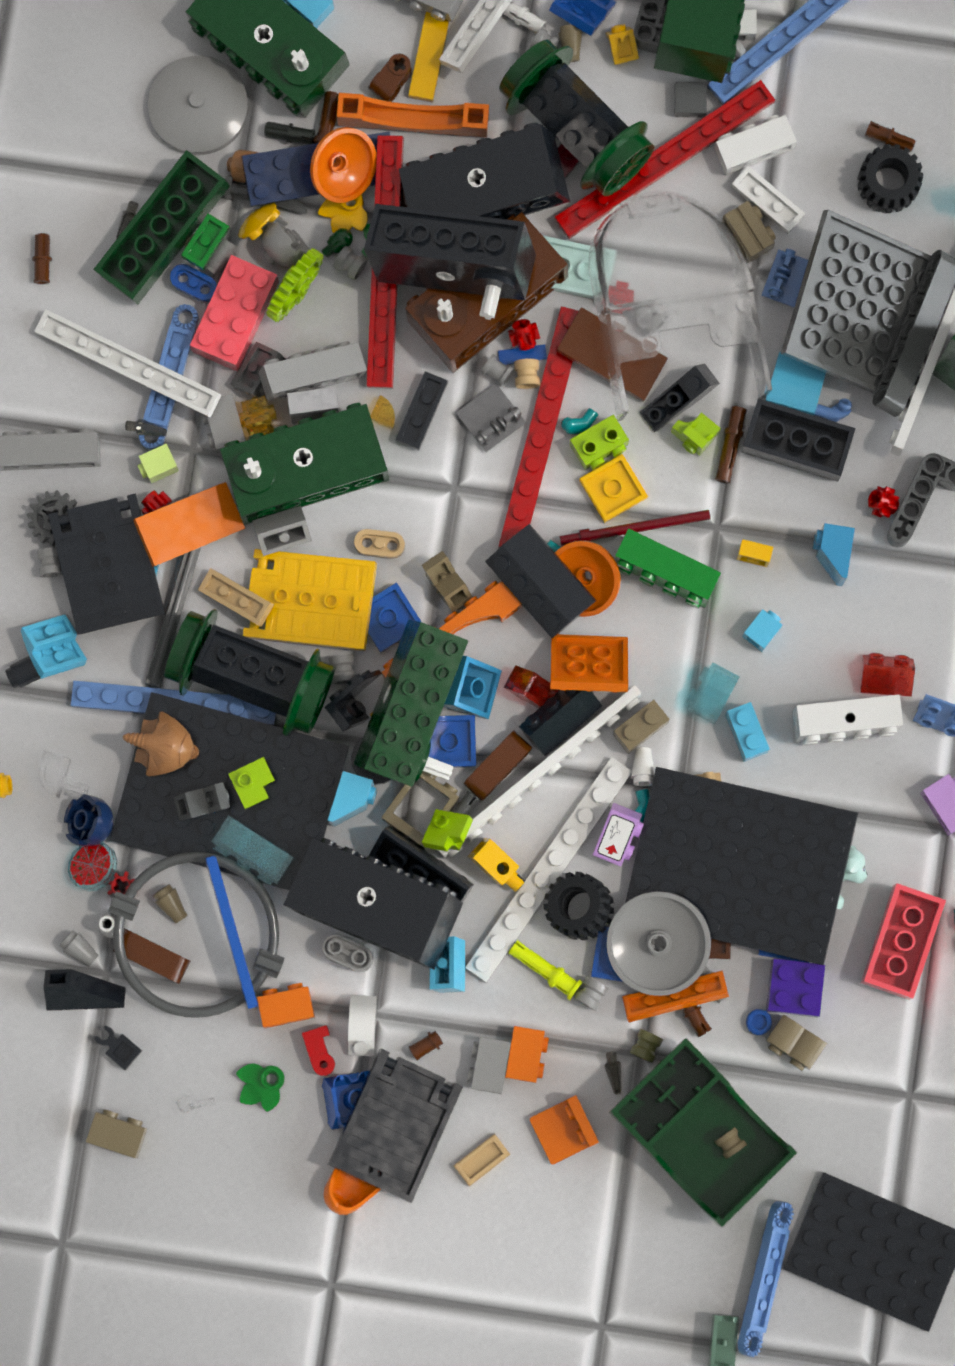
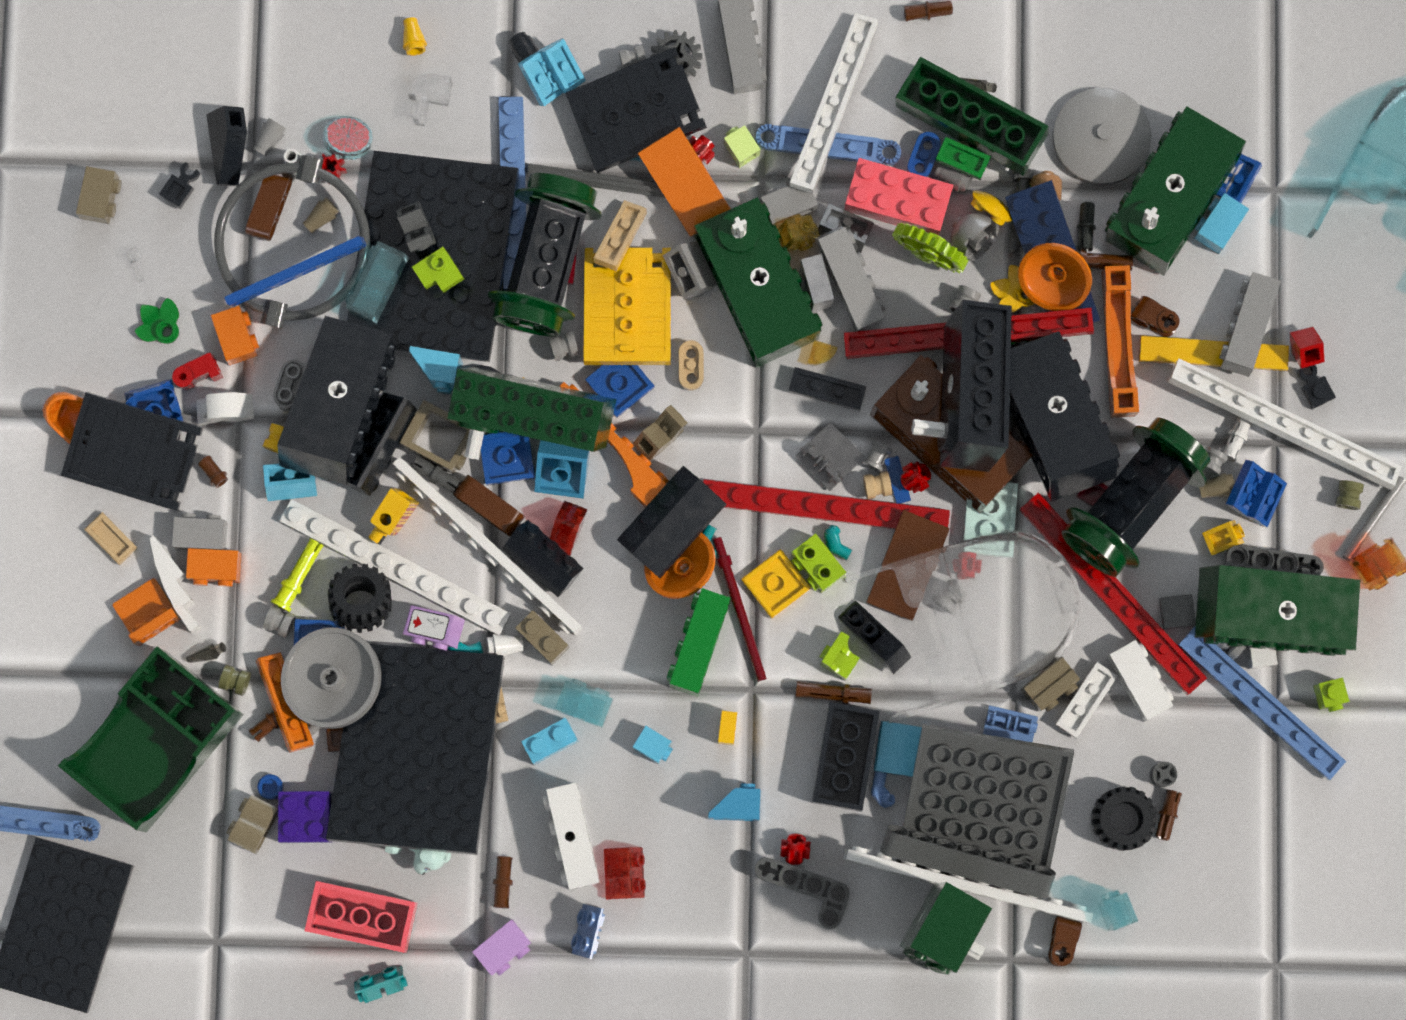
camera: 80 degrees right, 0 degrees up
dark blue cylinder [64,794,113,846] -> none
medium nougat piece [123,711,199,776] -> none
clear smoke bar [125,419,167,436] -> none
dark green cylinder [322,228,353,258] -> none
black bracket [324,670,382,732] -> none
lime brick [421,809,473,852] -> none
orange plate [550,634,628,693] -> none
dark tan wheel [714,1127,747,1159] -> none
none -> white slope [149,535,201,634]
none -> yellow wheel [262,423,284,454]
none -> reddish brown pin [493,856,513,909]
none -> dark grey wheel [1150,762,1177,787]

